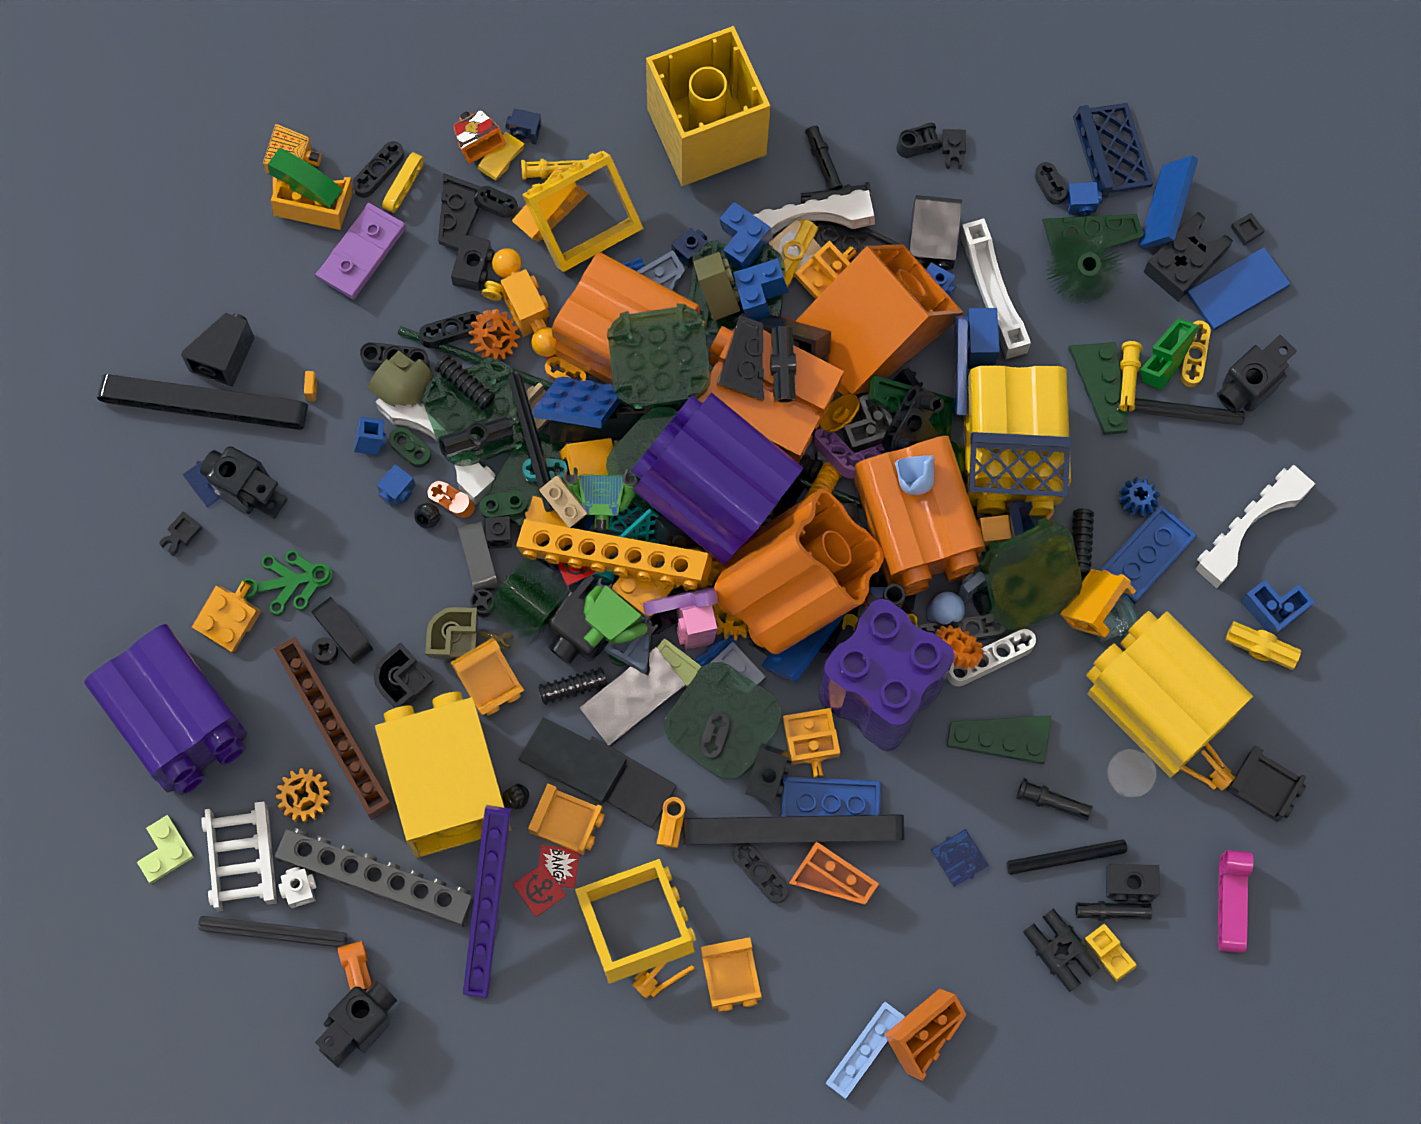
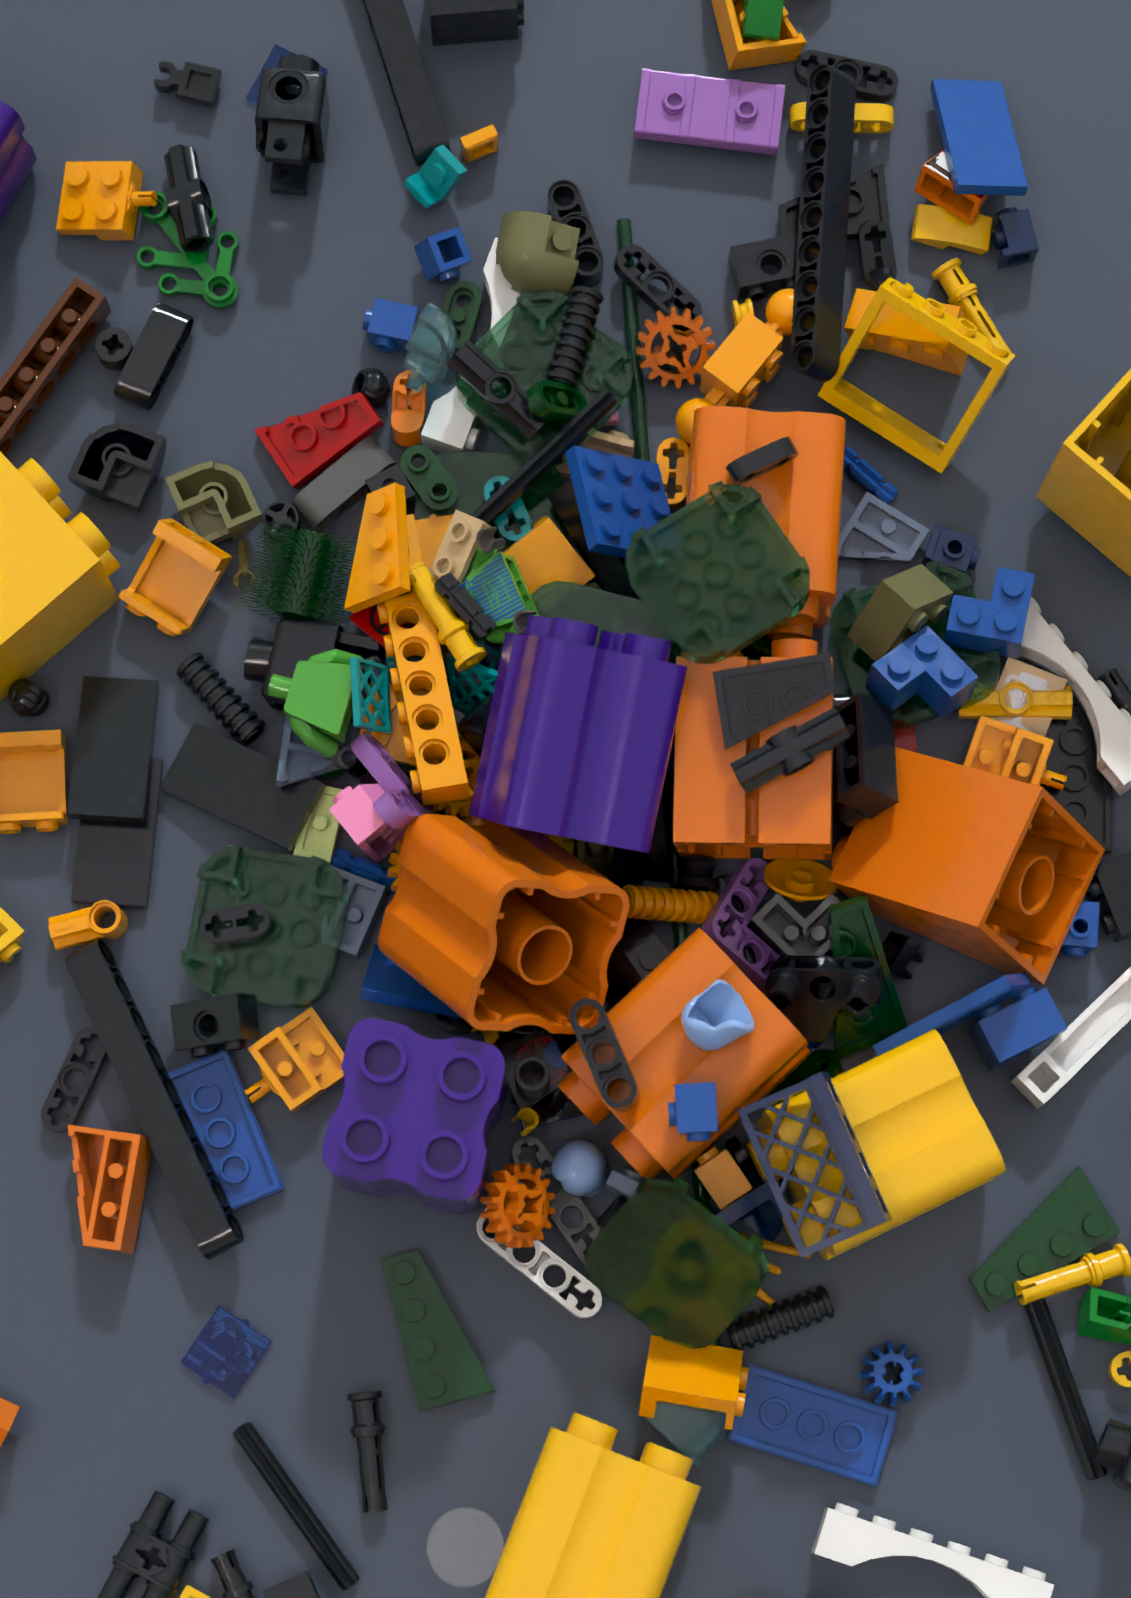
camera: 65 degrees right, 5 degrees up
none -> black piece [164,144,214,254]
none -> red wing [254,392,384,490]
none -> light orange wing [344,482,411,613]
none -> teal window [350,657,392,734]
none -> clear light blue brick [402,302,457,392]
none -> teal bracket [403,144,467,209]
none -> yellow pin [409,561,487,671]
none -> black axle [434,573,497,639]
none -> dark green plate [527,379,587,423]
none -> black beam [569,998,640,1112]
none -> blue brick [668,1082,719,1142]
none -> black beam [725,436,798,486]
none -> black beam [790,63,856,382]
none -> blue tile [930,79,1028,196]

